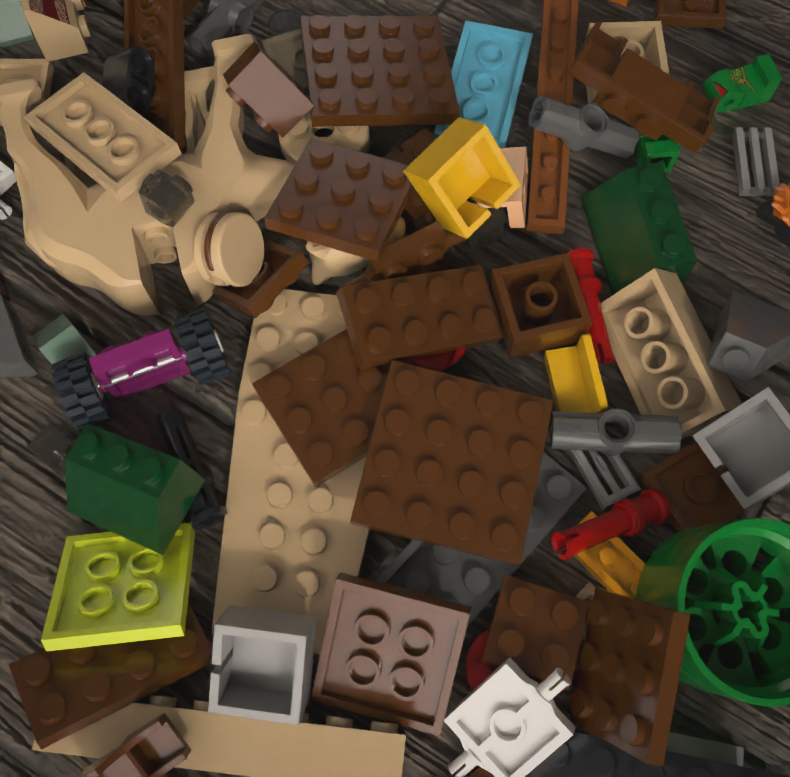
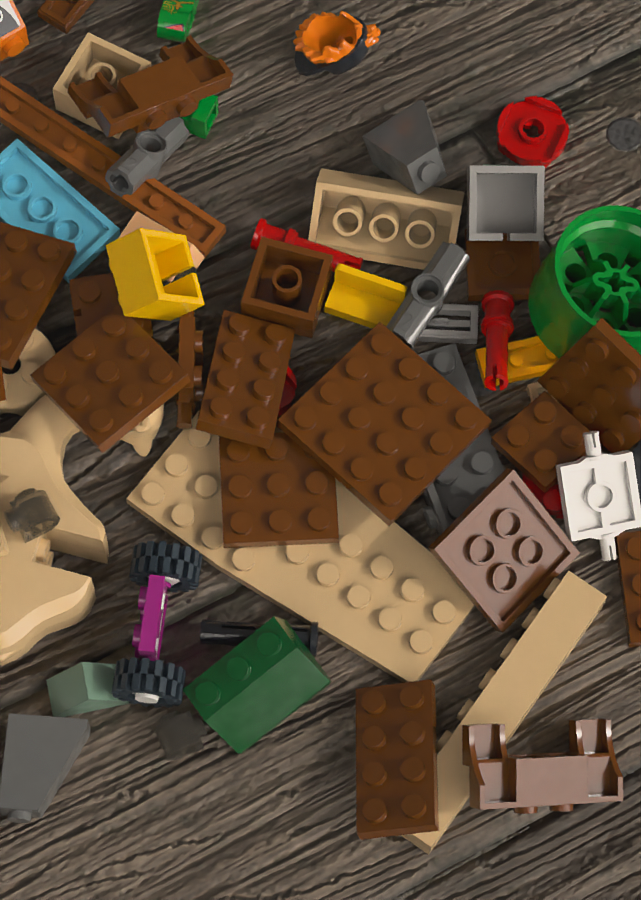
camera: 65 degrees left, 0 degrees up
neon yellow plate [41,523,195,651] -> none
tan head [193,212,264,287] -> none
light grey piece [208,605,317,725] -> none
reddish brown plate [212,239,309,318] -> none
dark green slope [581,162,698,295] -> none
light grey tile [732,127,780,196] -> none

